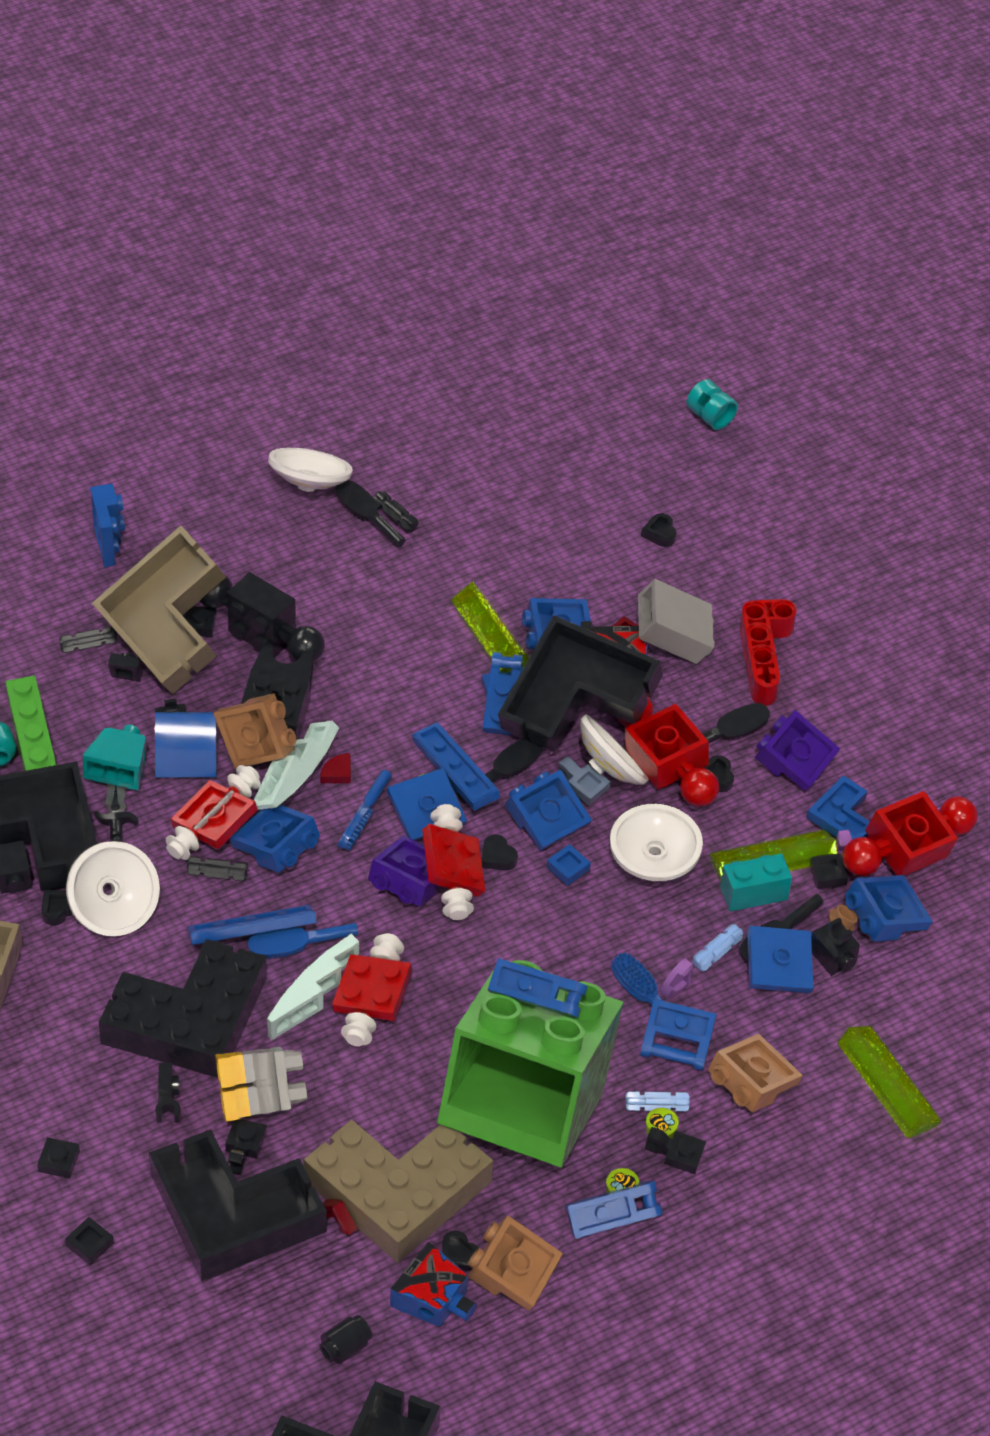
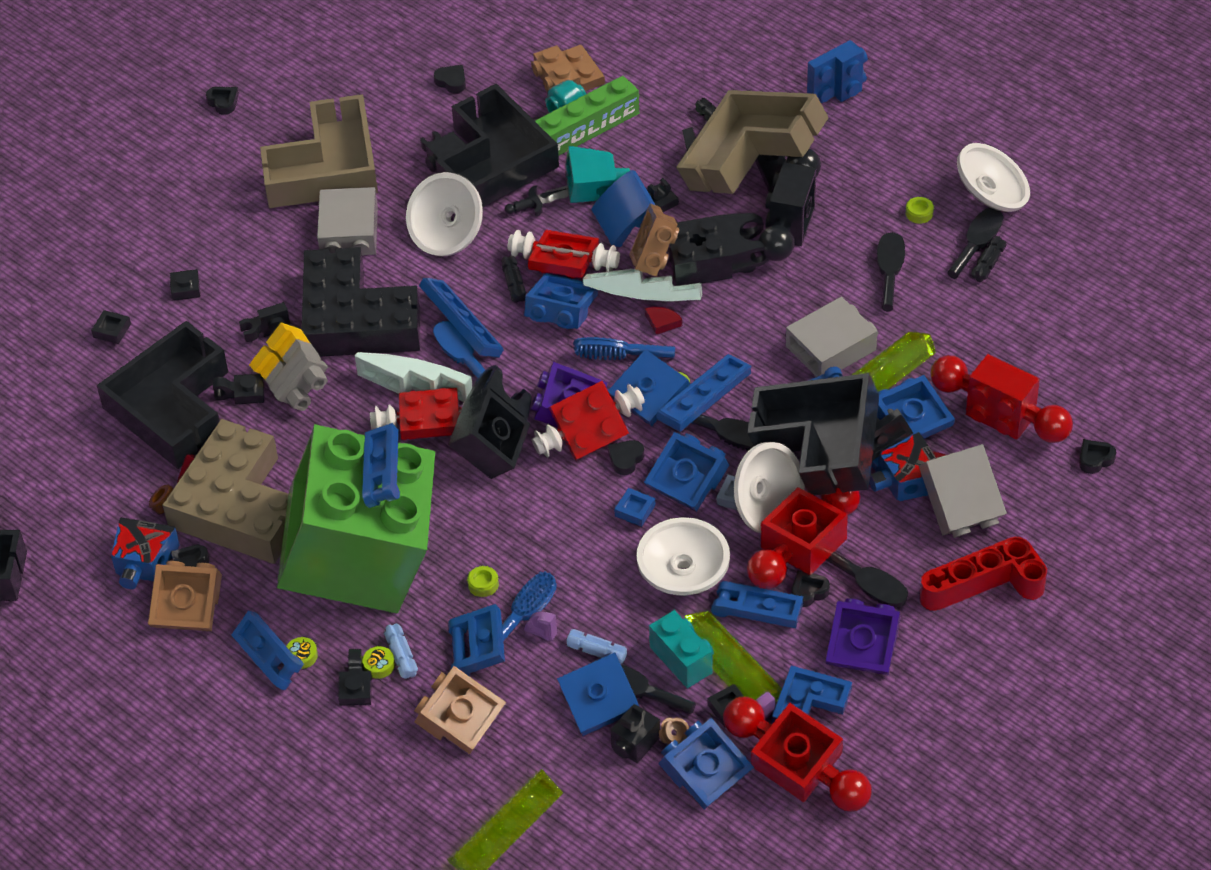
camera: 75 degrees right, 0 degrees up
black brick [319,1315,372,1364] -> none
none -> reddish brown tile [149,484,174,515]
none -> light grey brick [317,187,378,255]
none -> black brick [448,365,532,479]
none -> blue plate [711,581,803,629]
none -> light grey brick [786,296,878,377]
none -> black piece [877,232,905,312]
none -> lime tile [905,197,934,224]
none -> red brick [930,354,1073,443]

